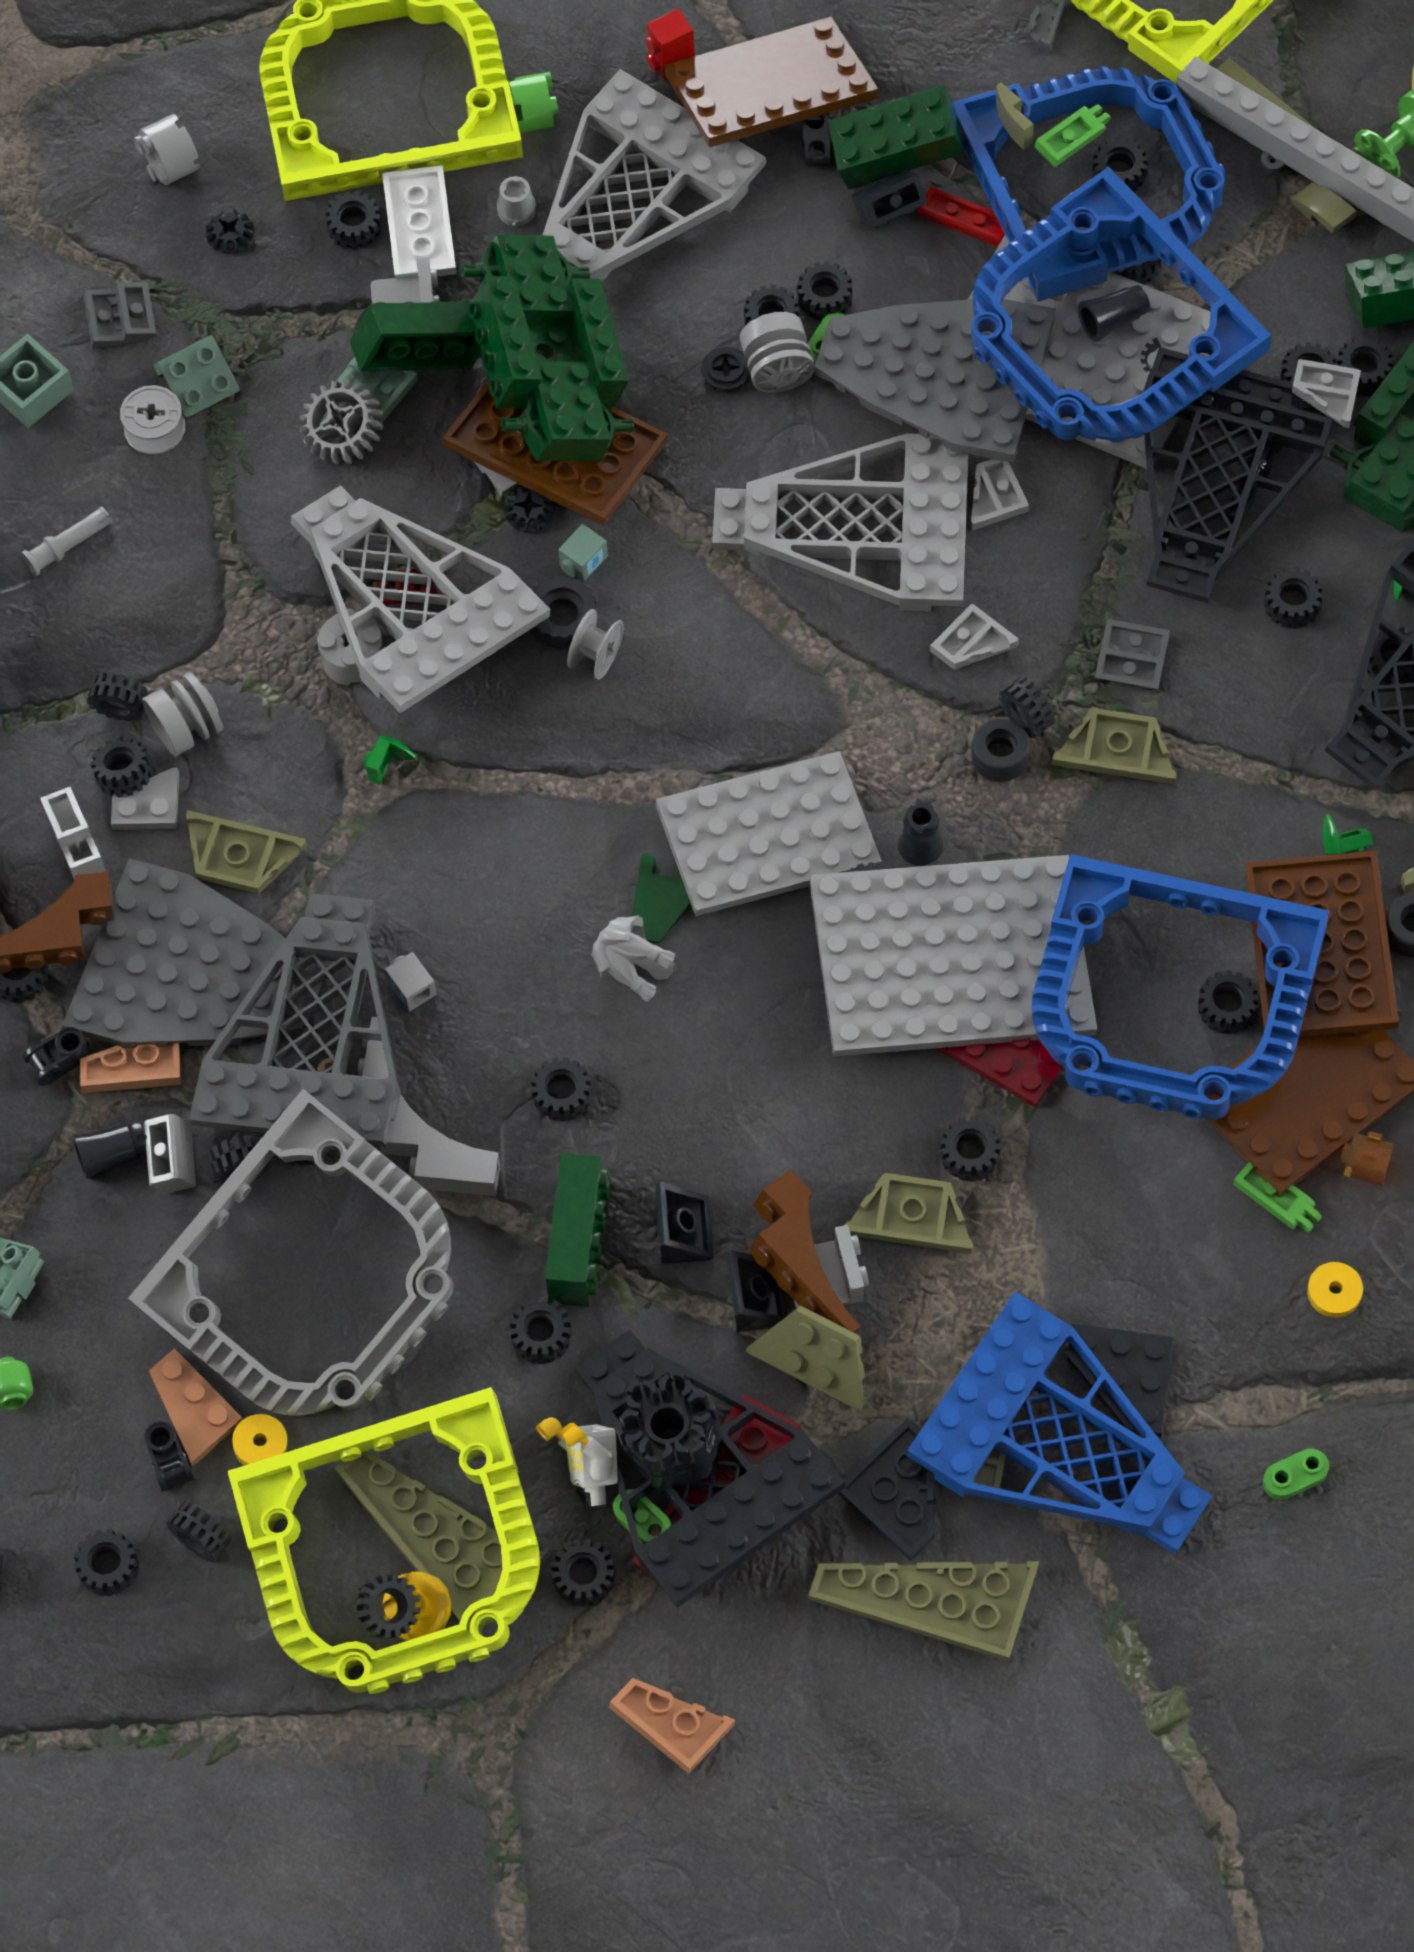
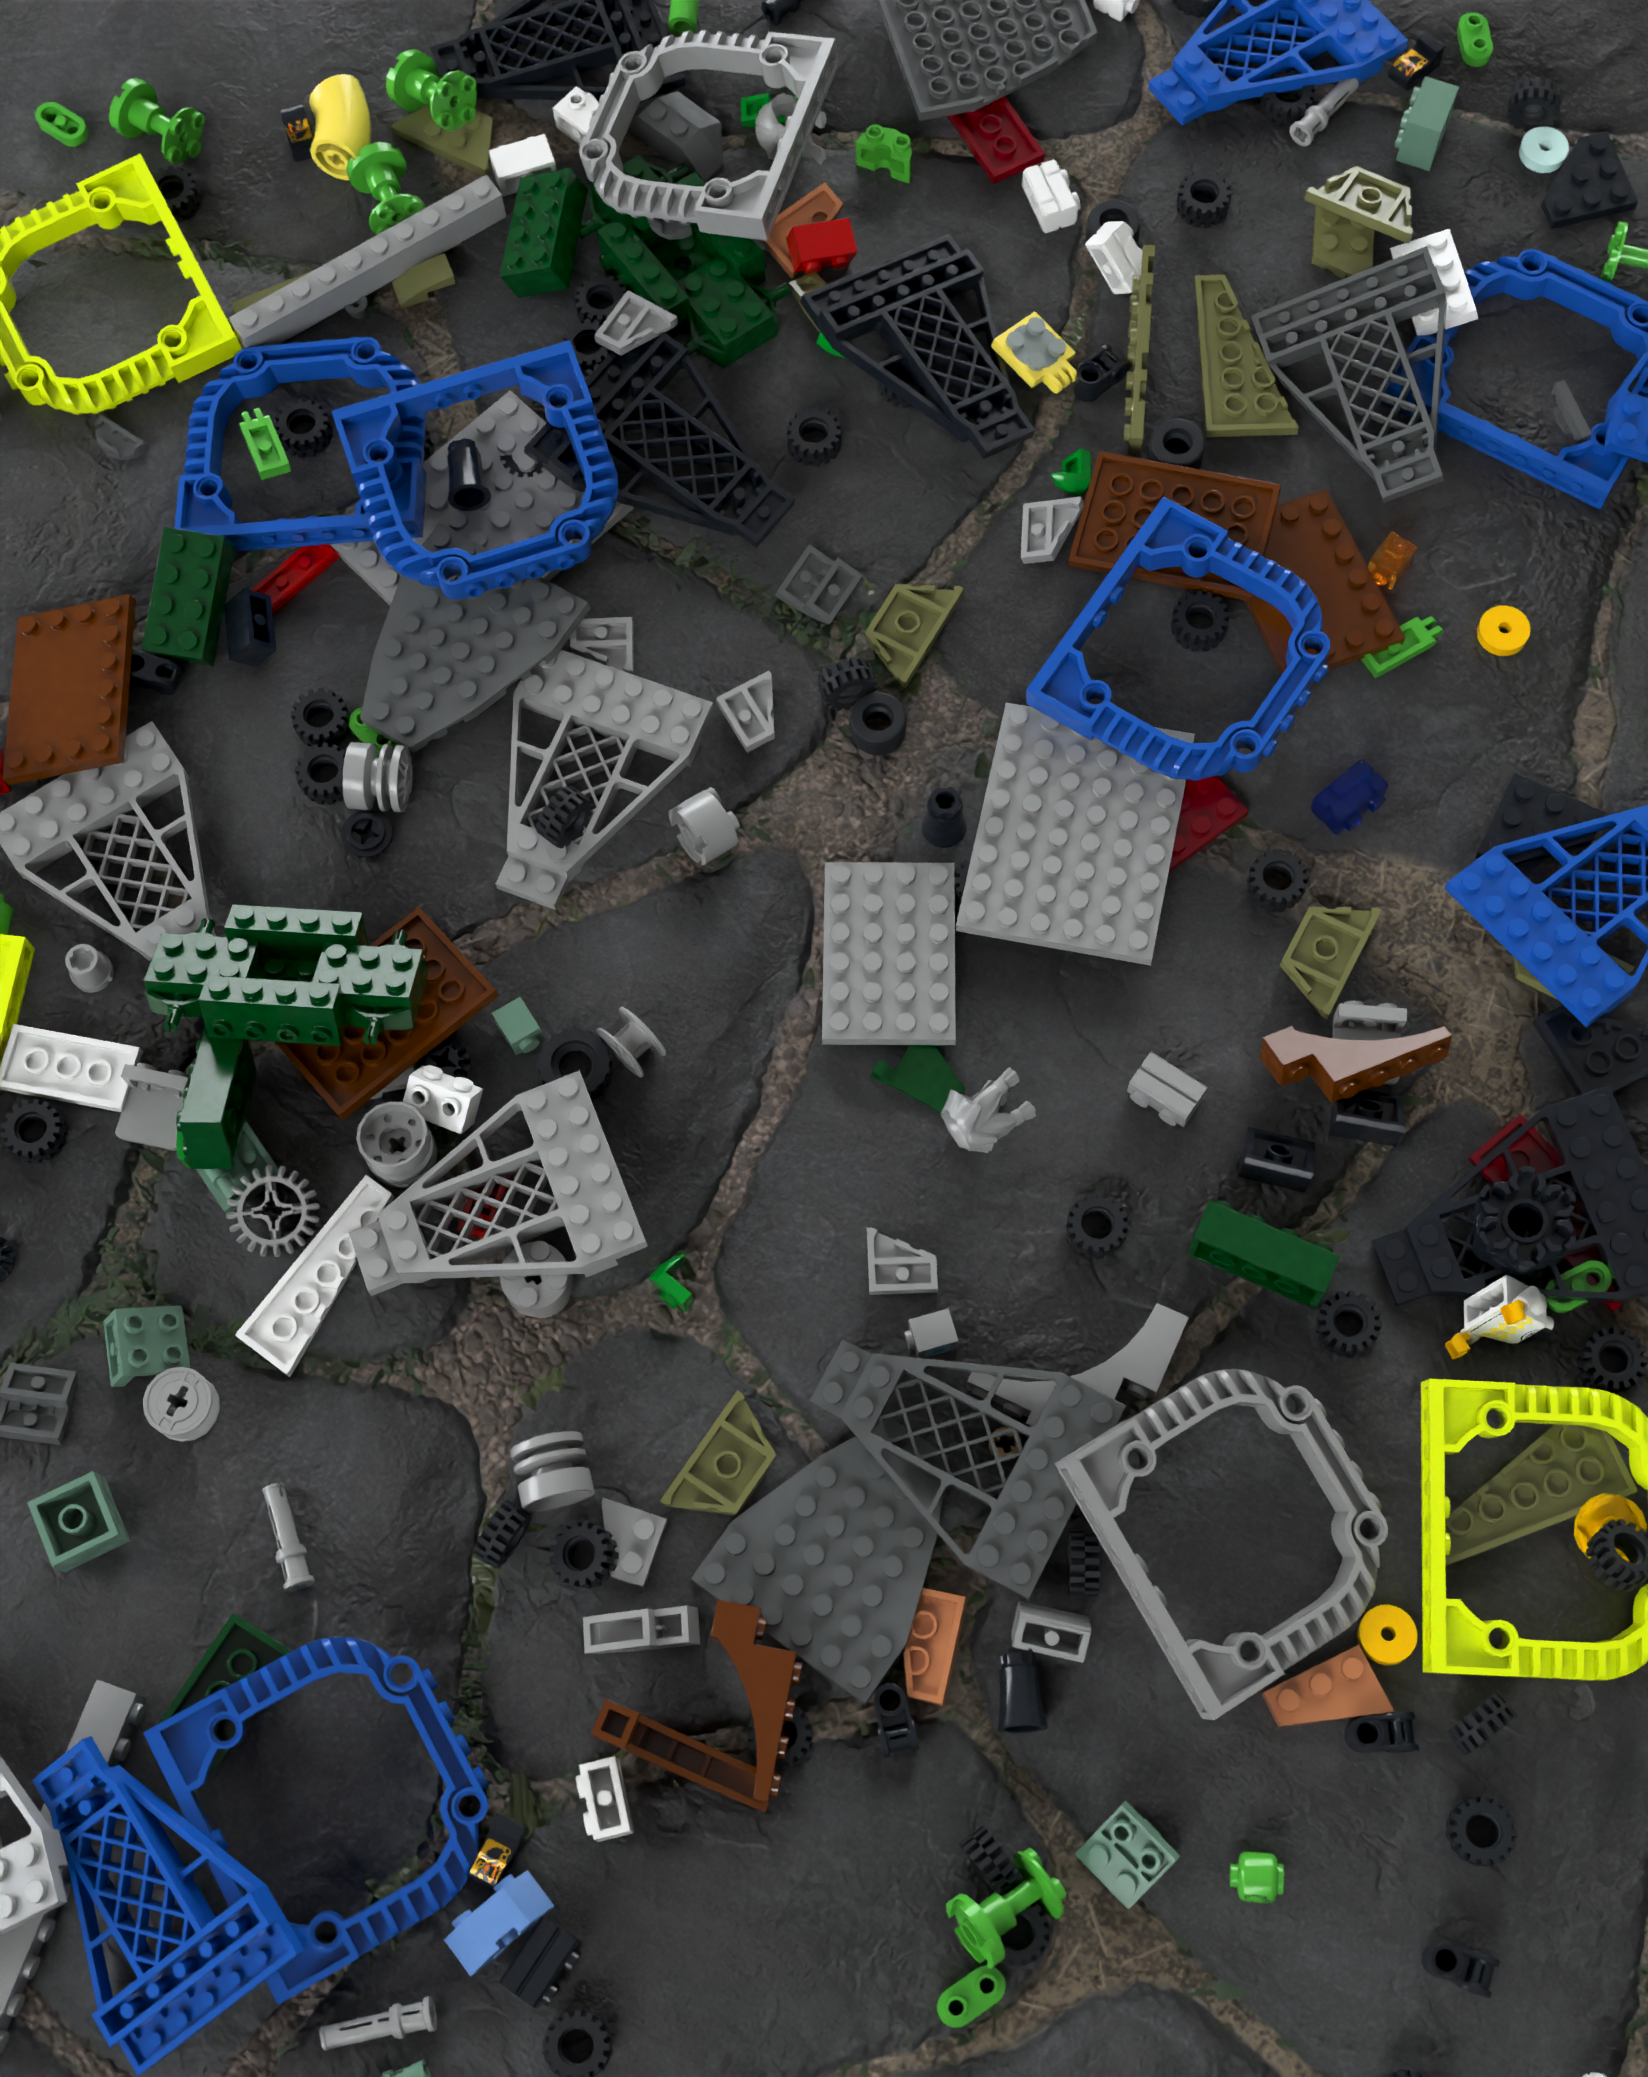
camera: 70 degrees left, 5 degrees up
olive wing [746,1305,867,1411] -> none
olive slope [996,83,1034,150] -> none
none -> white wing [235,1175,394,1377]
none -> light grey wheel [356,1101,438,1188]
none -> white brick [403,1065,483,1134]
none -> black tyre [536,786,594,848]
none -> light grey brick [669,787,740,865]
none -> light grey wing [867,1228,938,1295]
none -> light grey wing [1021,497,1084,564]
none -> light grey brick [1127,1052,1208,1127]
none -> clear blue brick [1310,759,1388,835]

